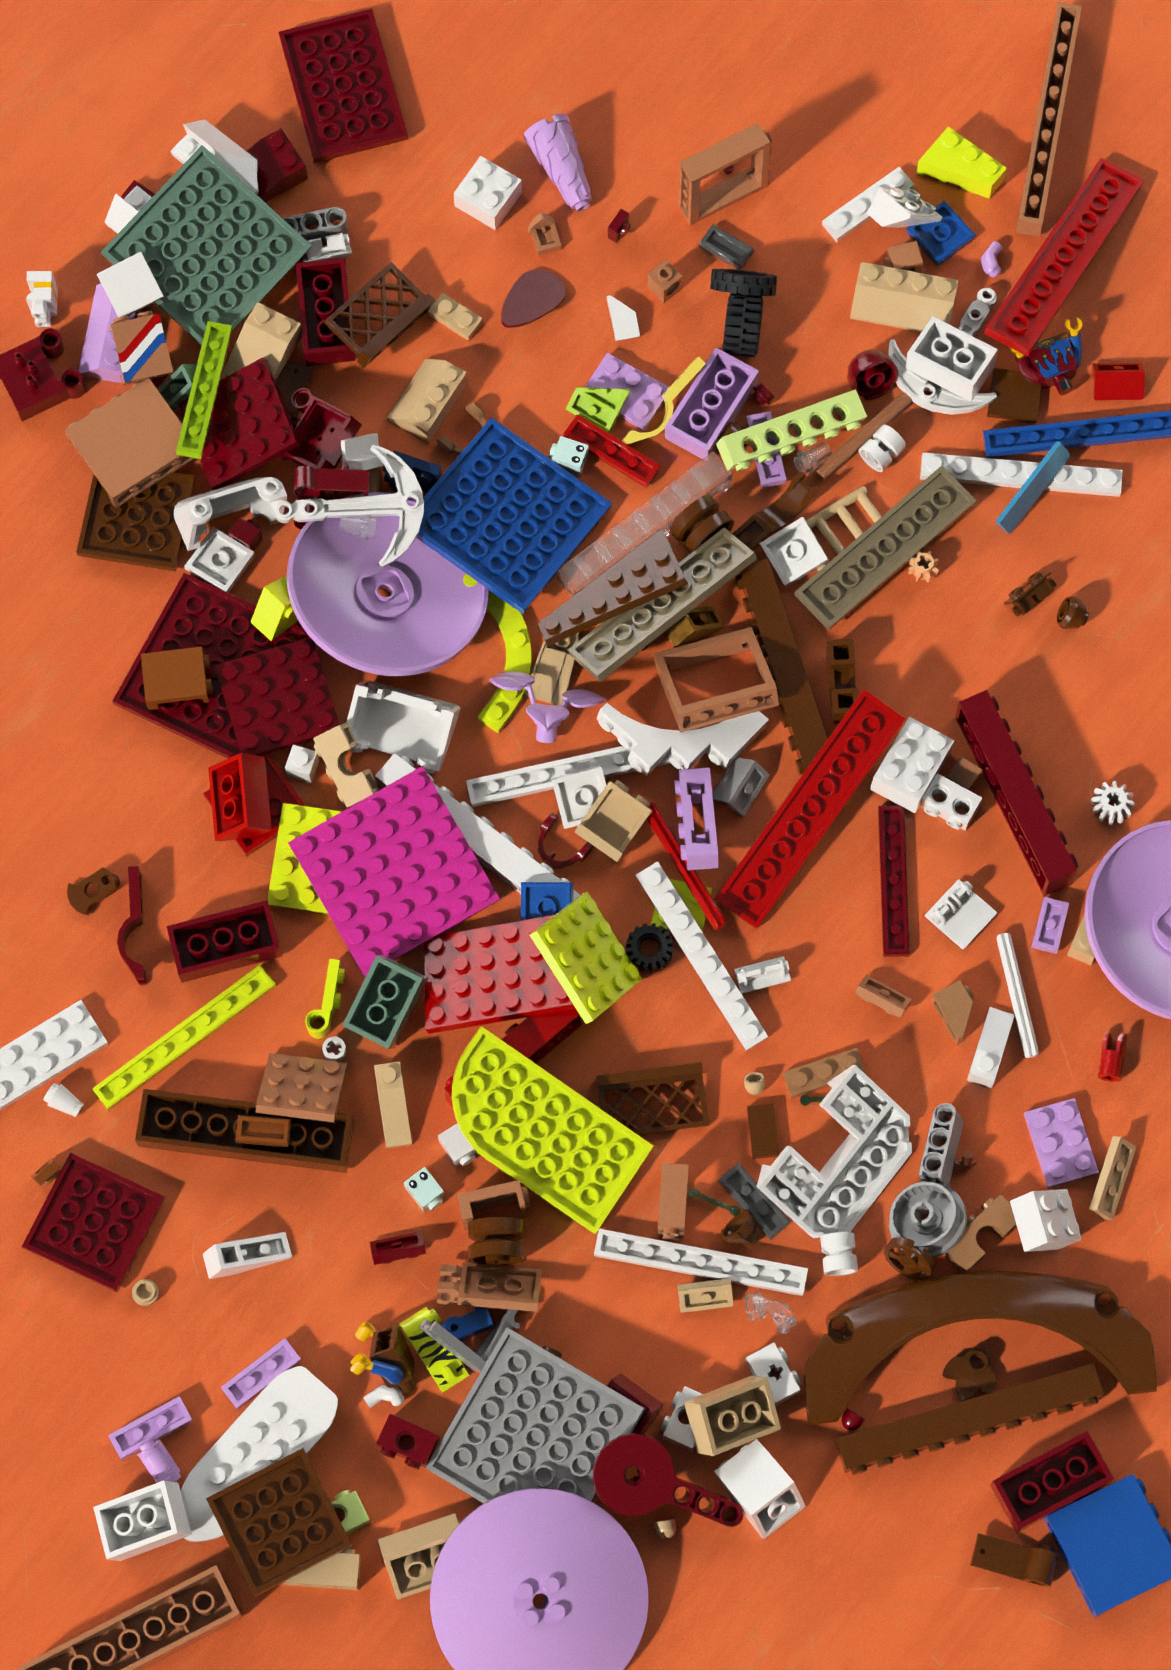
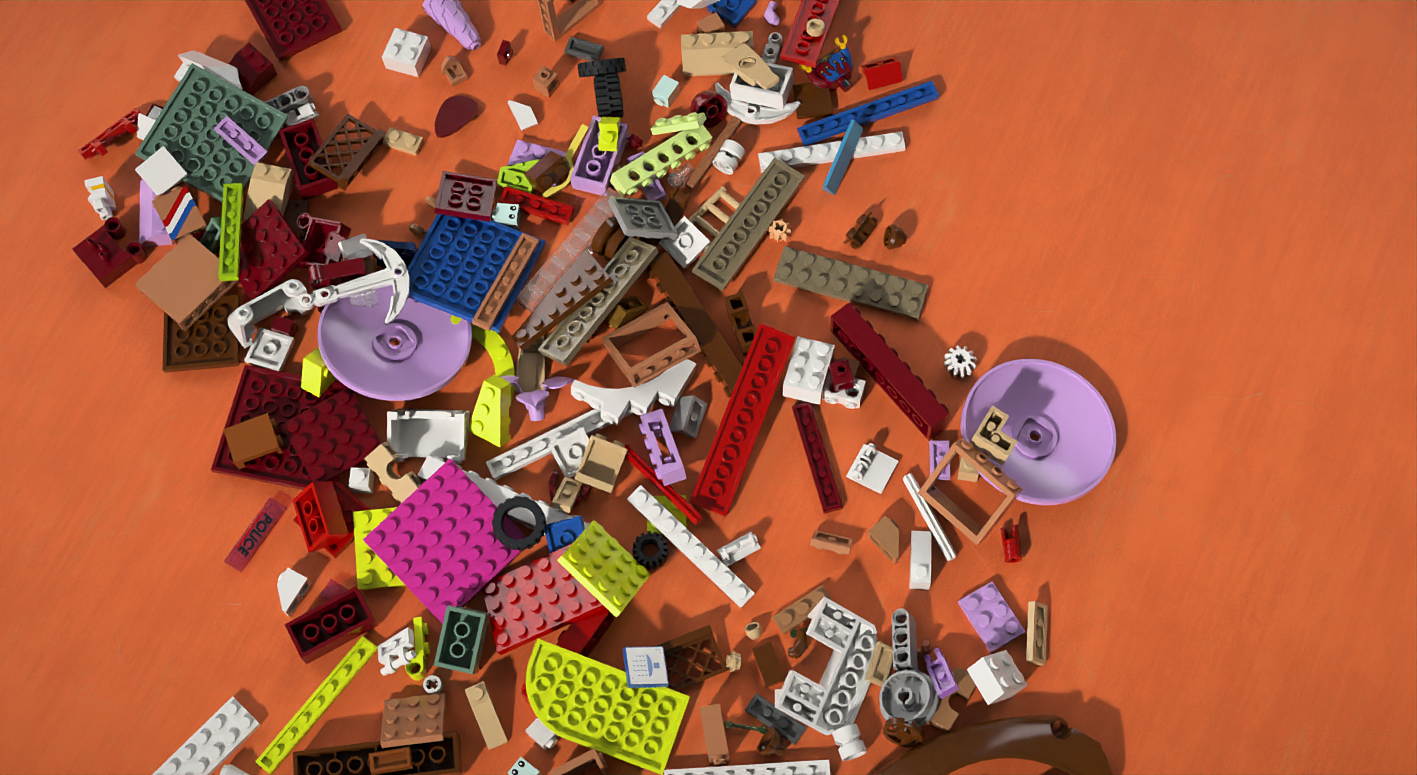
camera: 10 degrees left, 5 degrees down
reddish brown piece [67,867,120,916] -> none
dark red piece [117,866,146,985] -> none
tan slope [386,359,468,443] -> none
none -> red hinge [78,108,142,160]
none -> lavender plate [214,116,268,166]
none -> clear pink tile [224,497,287,572]
none -> white slope [277,568,312,617]
none -> clear pink plate [319,579,348,601]
none -> white plate [378,627,416,676]
none -> dark red plate [434,171,497,222]
none -> neon yellow wedge [468,374,511,447]
none -> nougat plate [472,233,539,331]
none -> black tyre [492,496,547,551]
none -> reddish brown brick [524,151,570,193]
none -> tan plate [551,477,583,513]
none -> neon yellow slope [598,117,621,152]
none -> light grey plate [608,196,678,240]
none -> white tile [623,646,669,688]
none -> yellowish green plate [651,112,706,135]
none -> light aqua brick [652,75,680,108]
none -> tan piece [722,43,780,90]
none -> tan plate [726,651,741,672]
none -> dark tan plate [773,246,929,321]
none -> reddish brown arm [788,630,808,659]
none -> tan tile [806,19,825,37]
none -> dark red brick [829,359,854,392]
none -> tan tile [865,641,893,687]
none -> nougat window [918,437,1023,545]
none -> medium lavender hinge [924,647,959,699]
none -> tan brick [970,405,1018,466]

